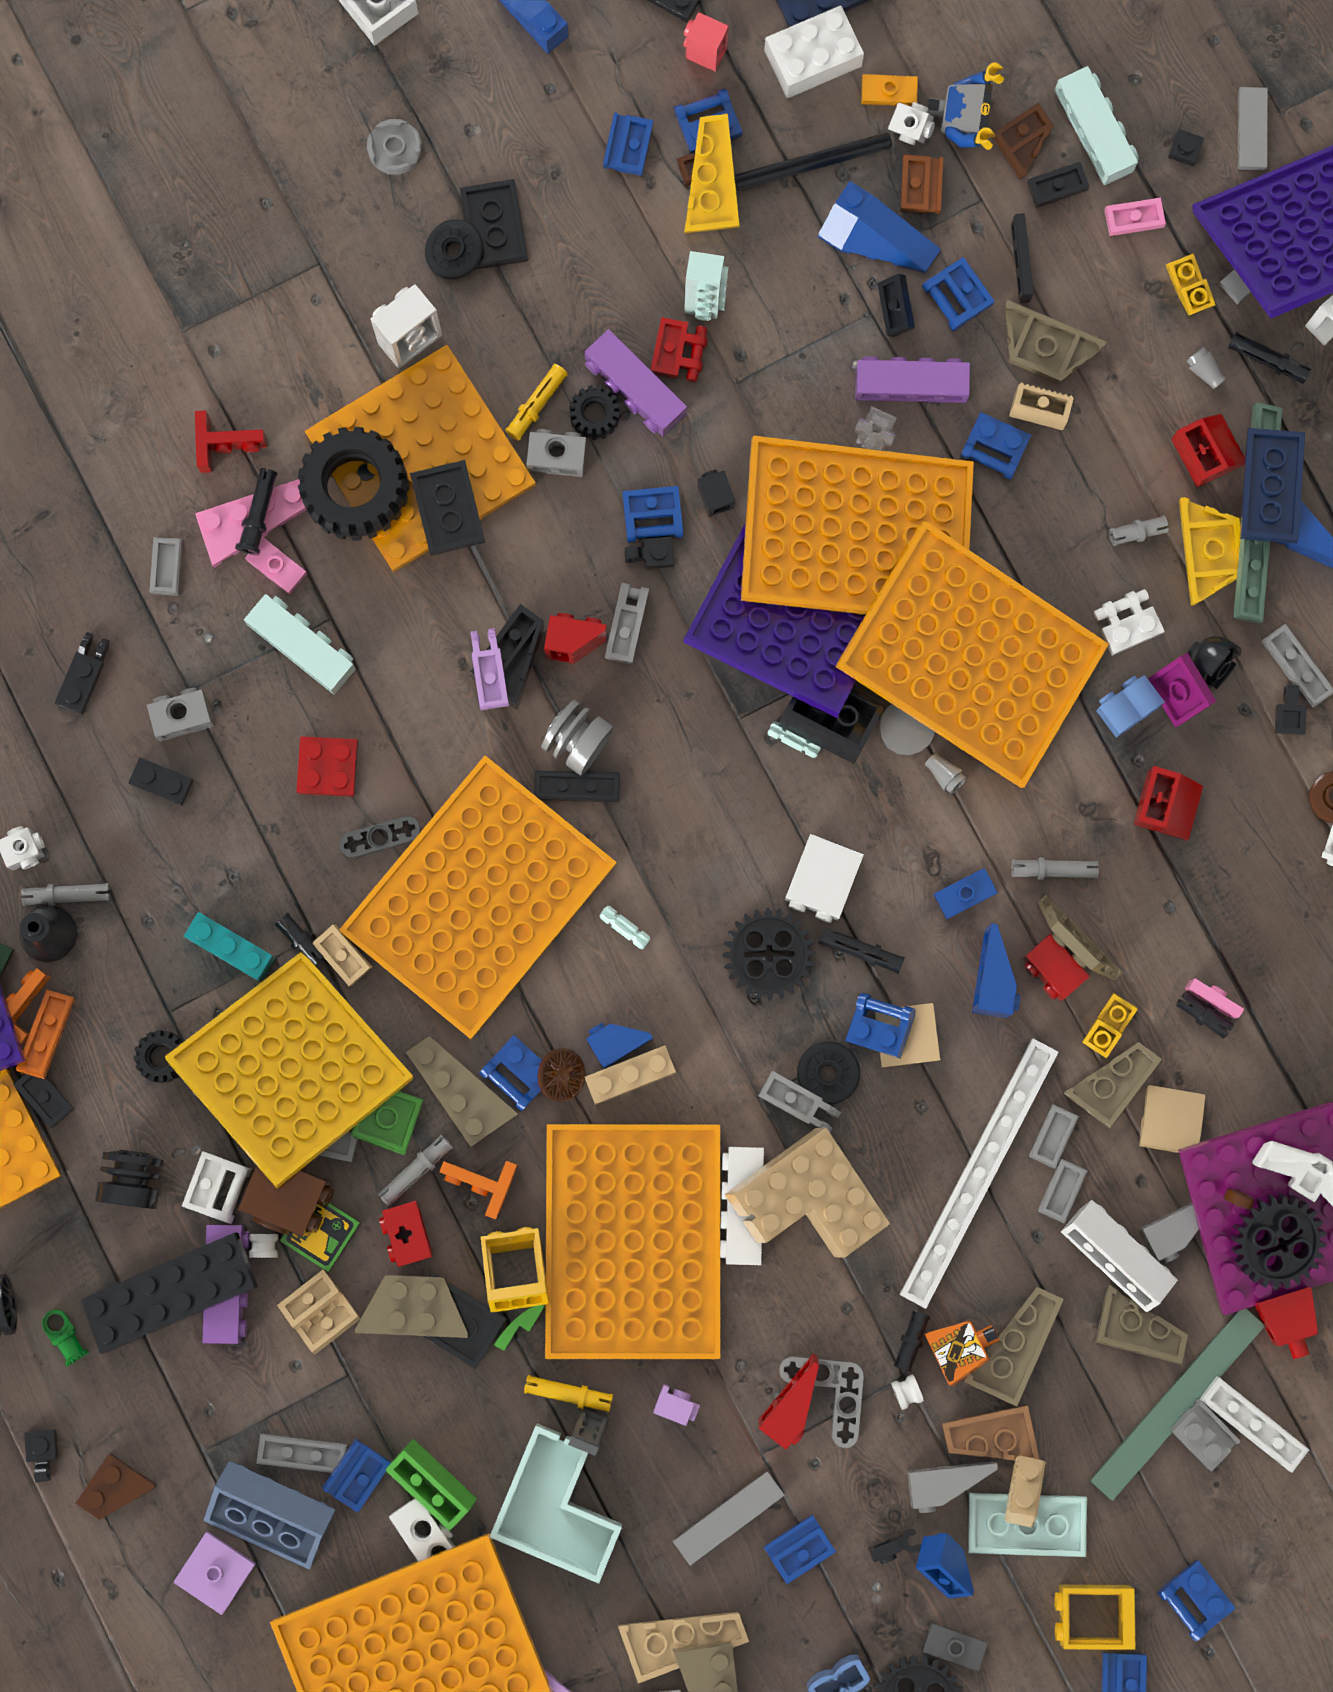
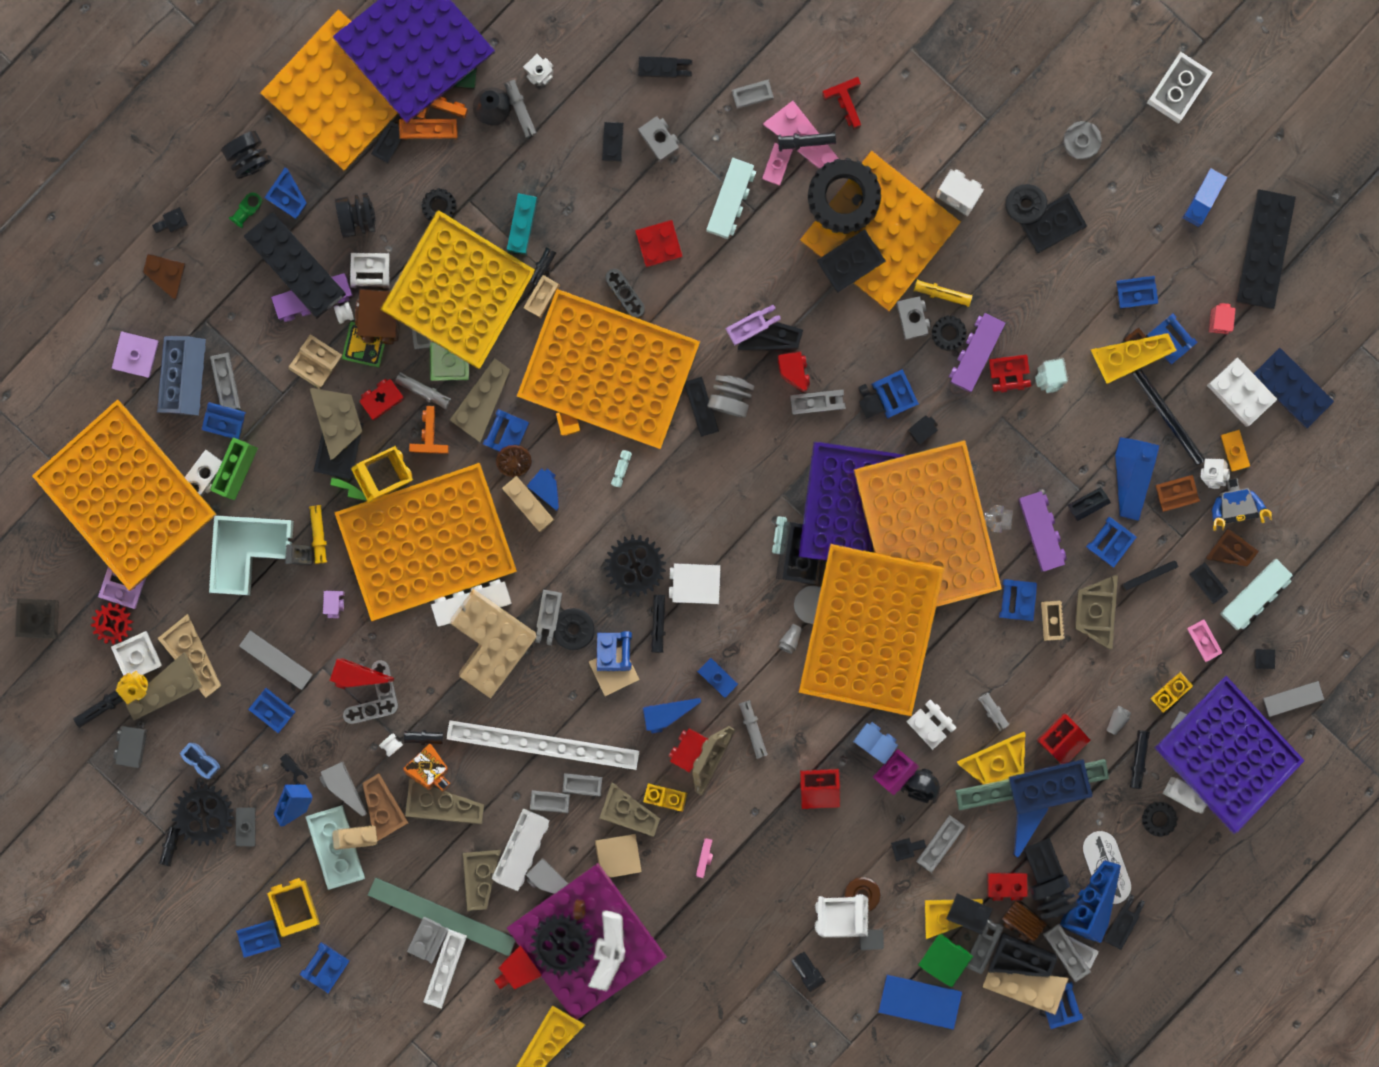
camera: 75 degrees right, 5 degrees up
black pin [1176,991,1234,1039] -> none
none -> blue wing [264,168,307,220]
none -> light orange panel [556,412,580,437]

